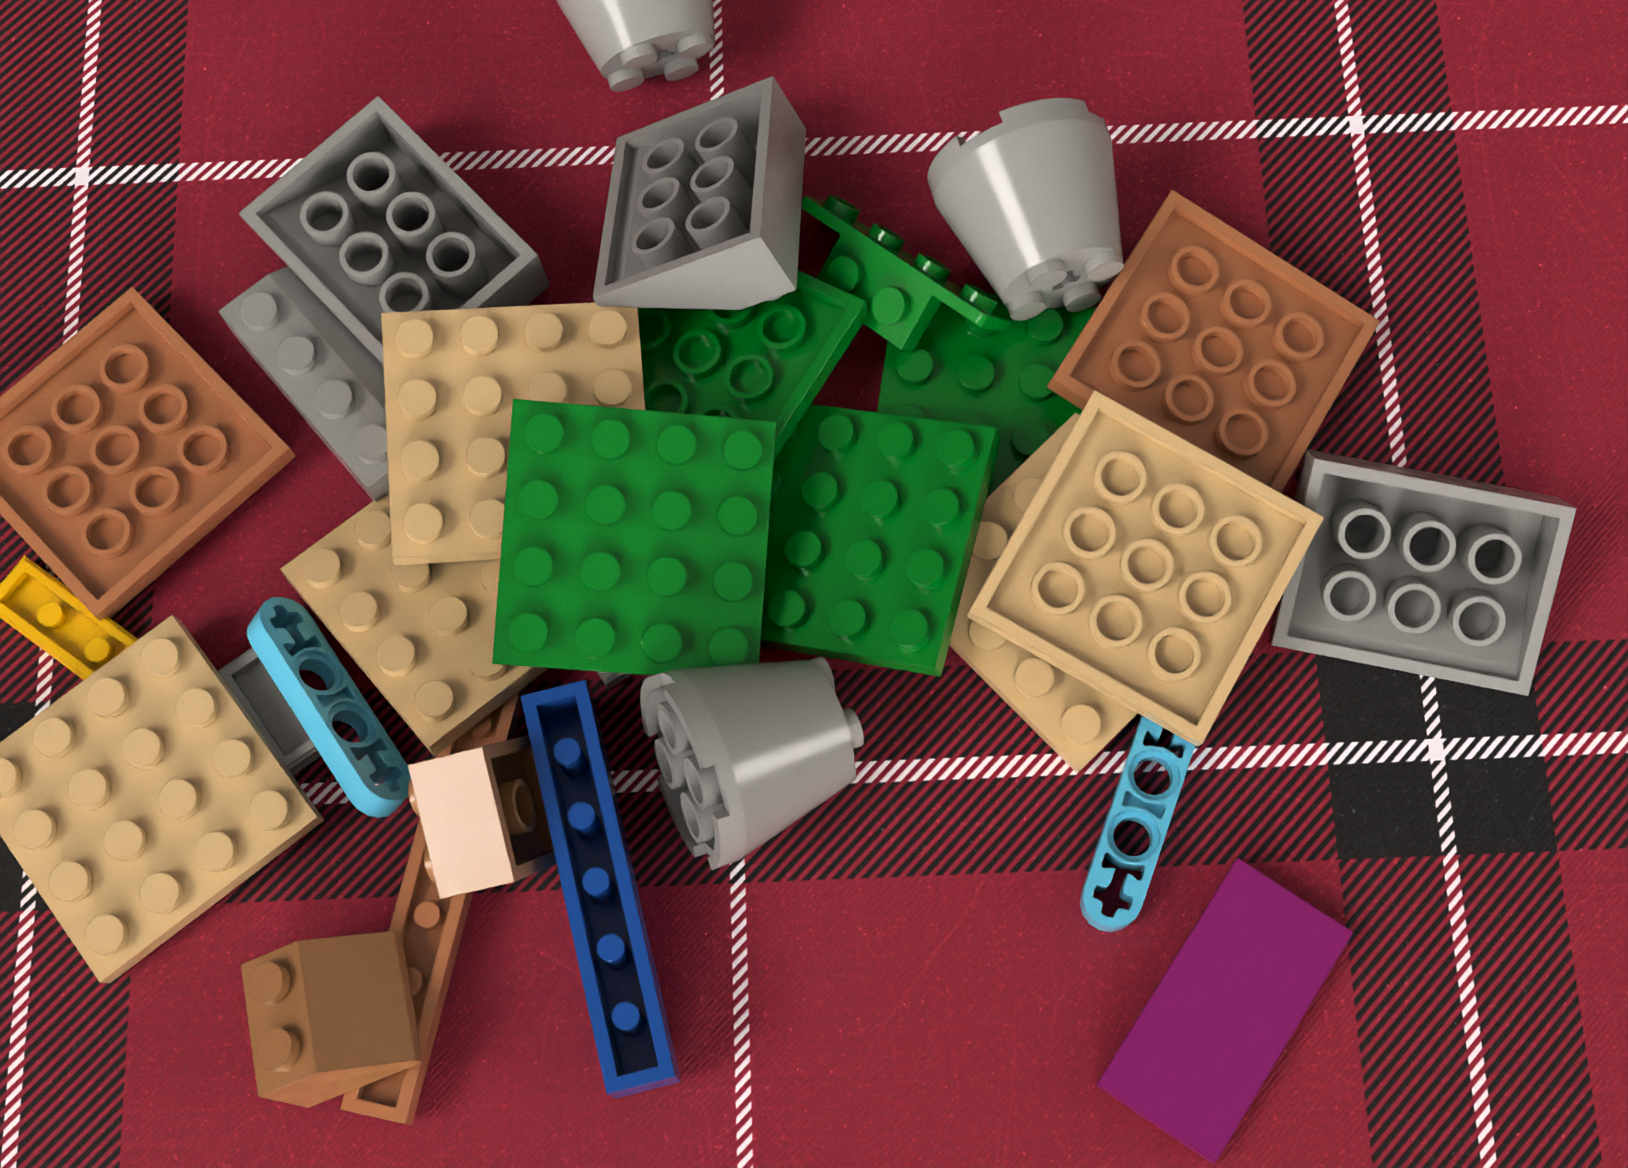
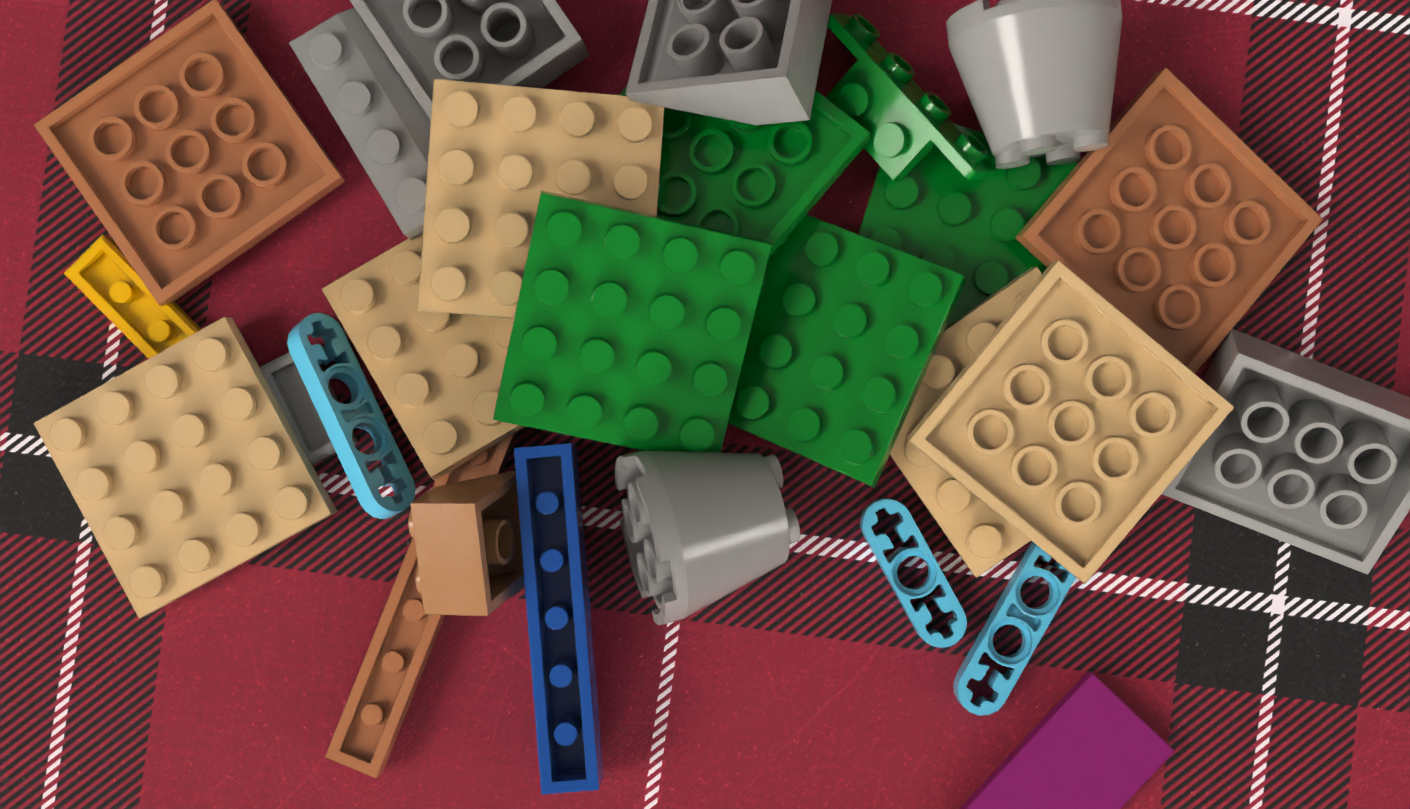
camera: 15 degrees right, 15 degrees up
medium nougat slope [241,931,423,1108] -> none
none -> medium azure beam [860,498,967,648]

